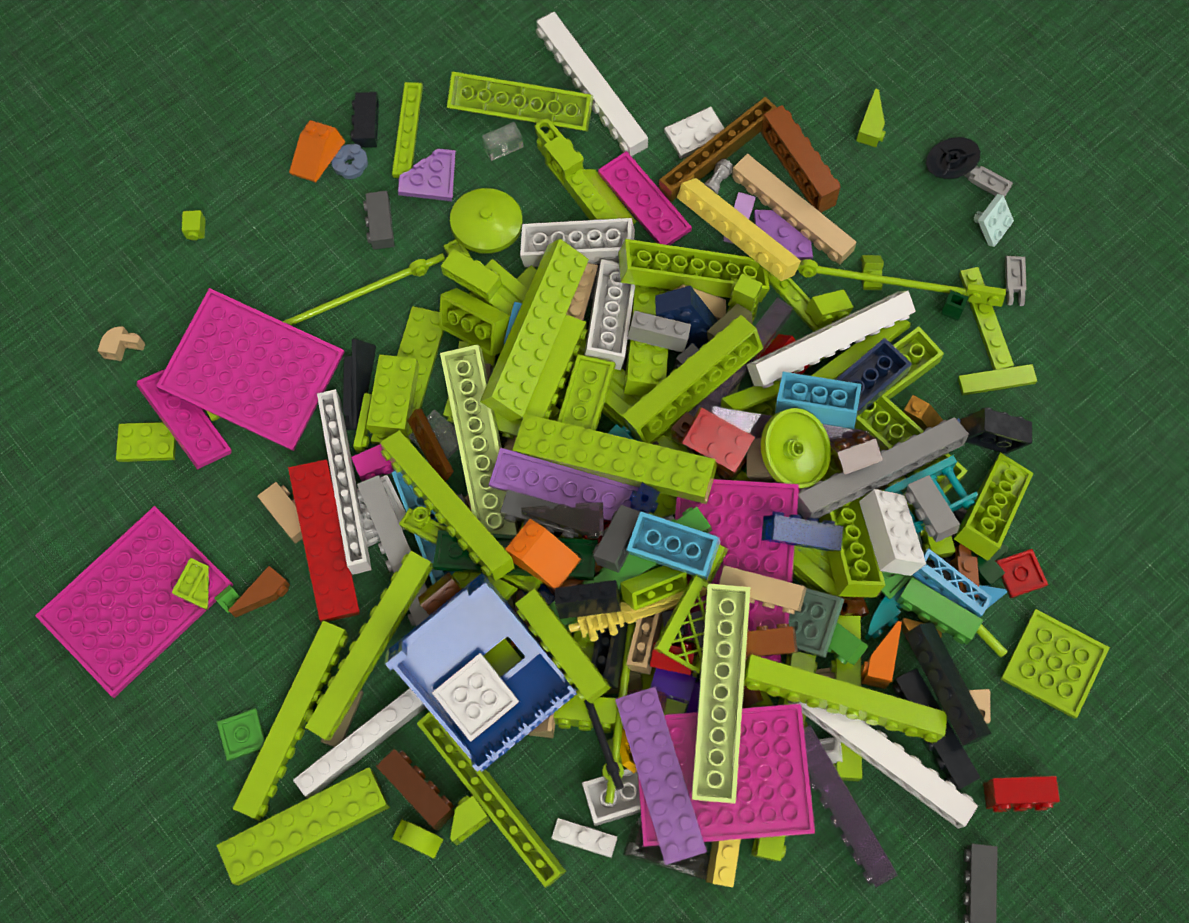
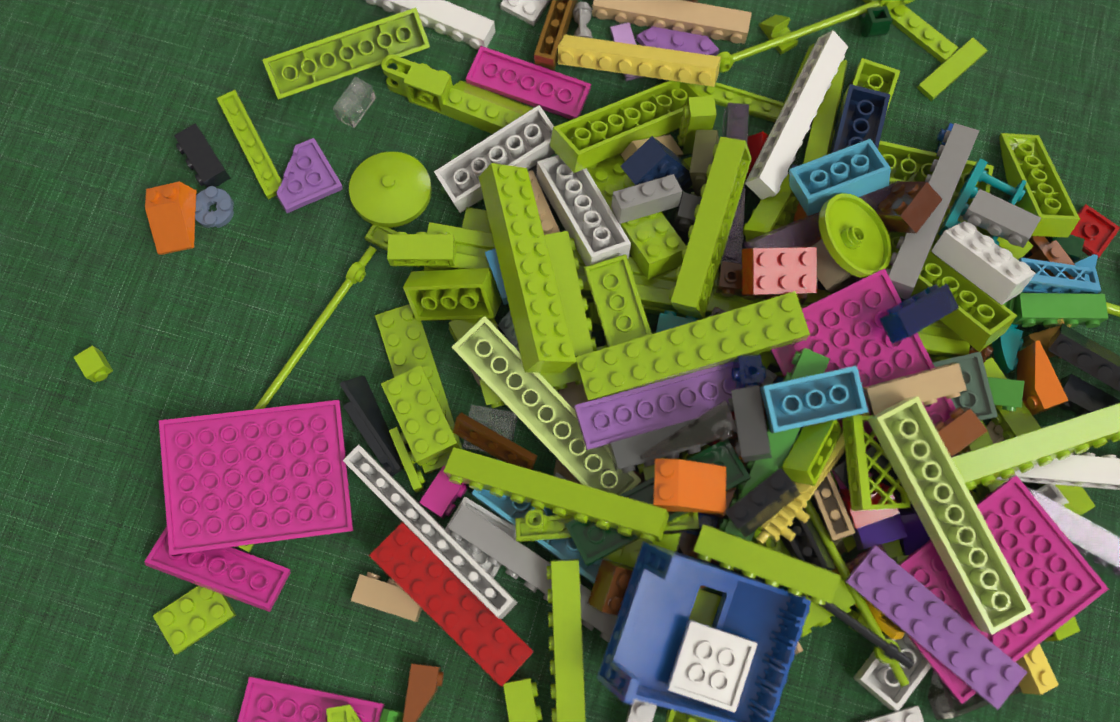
camera: 35 degrees left, 5 degrees up
tan brick [98,327,145,361] -> none
dark grey brick [363,191,395,250] -> none
lime brick [806,290,854,326] -> none
pearl gold slope [903,395,943,431] -> none
black brick [960,407,1032,454] -> none

